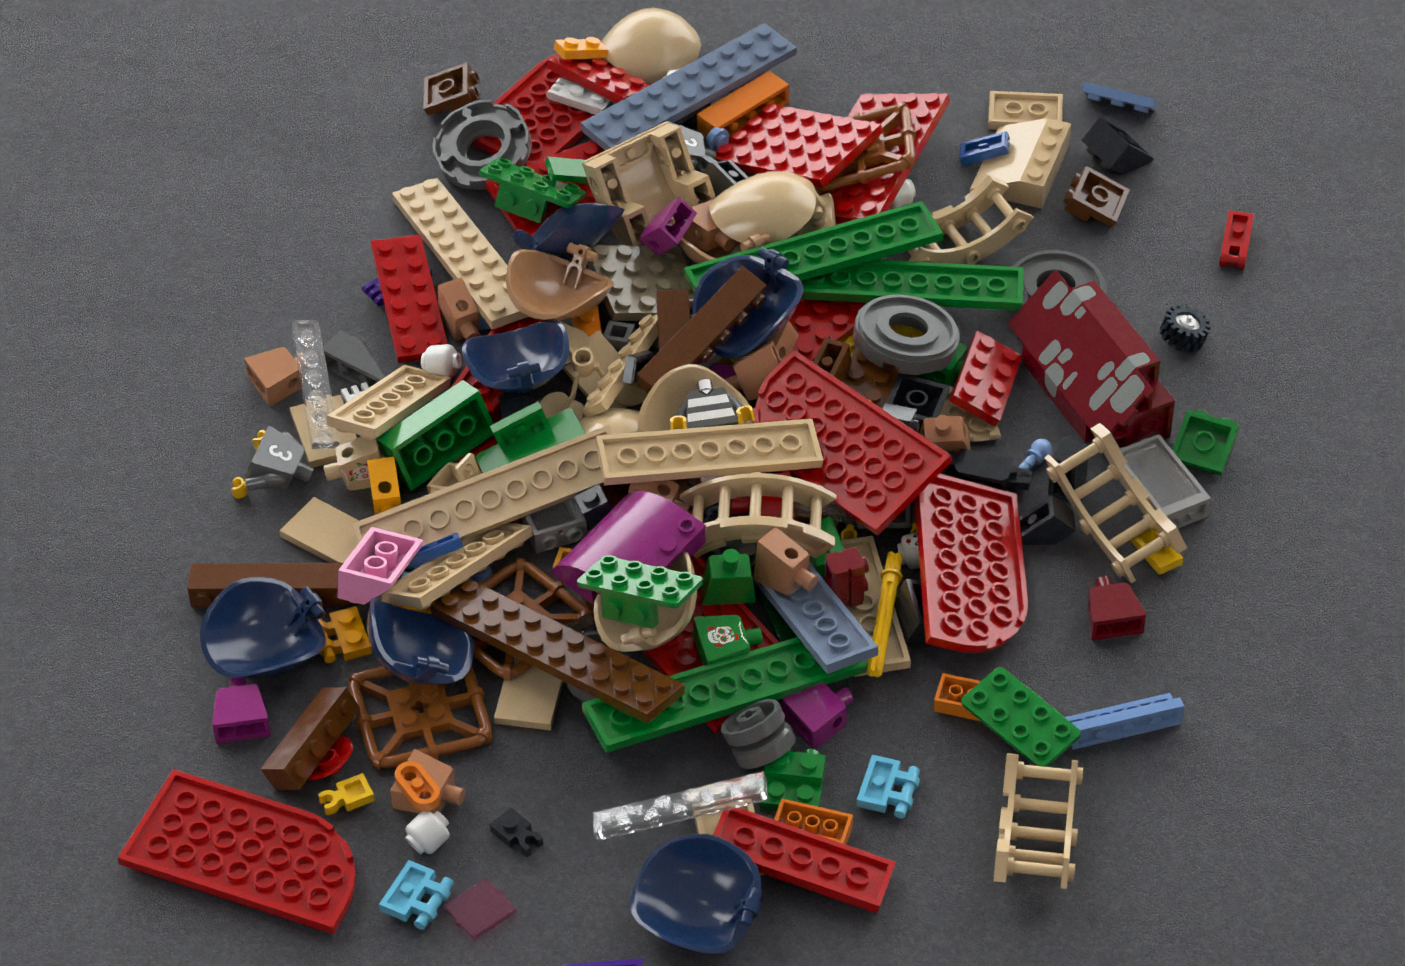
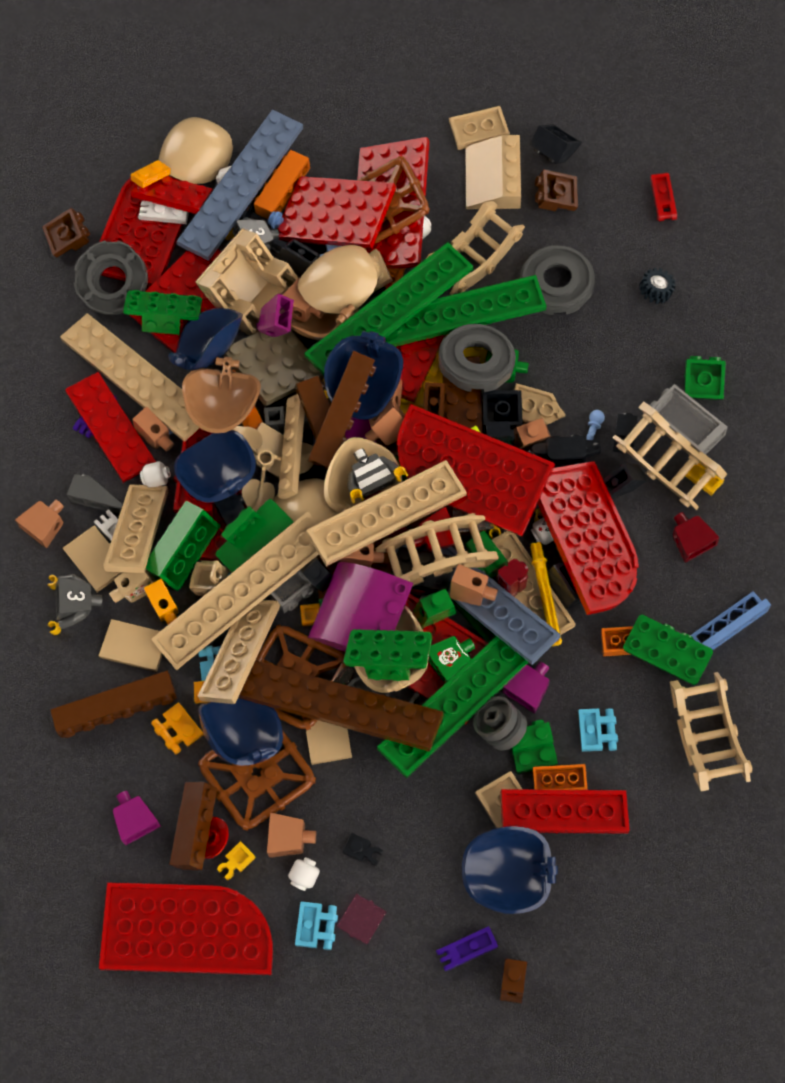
camera: 15 degrees left, 20 degrees up
dark blue piece [200,577,326,678] -> none
clear plate [291,320,340,449] -> none
bright pink slope [338,527,423,605] -> none
orange plate [395,761,441,811] -> none
blue tile [410,533,463,568] -> none
tile [545,157,589,184] -> none
clear plate [593,772,768,841] -> none
black tile [622,350,655,384] -> none
red plate [949,331,1022,427] -> none
blue tile [960,131,1010,166] -> none
dark red panel [1007,269,1175,449] -> none
medium blue plate [1082,82,1158,113] -> none

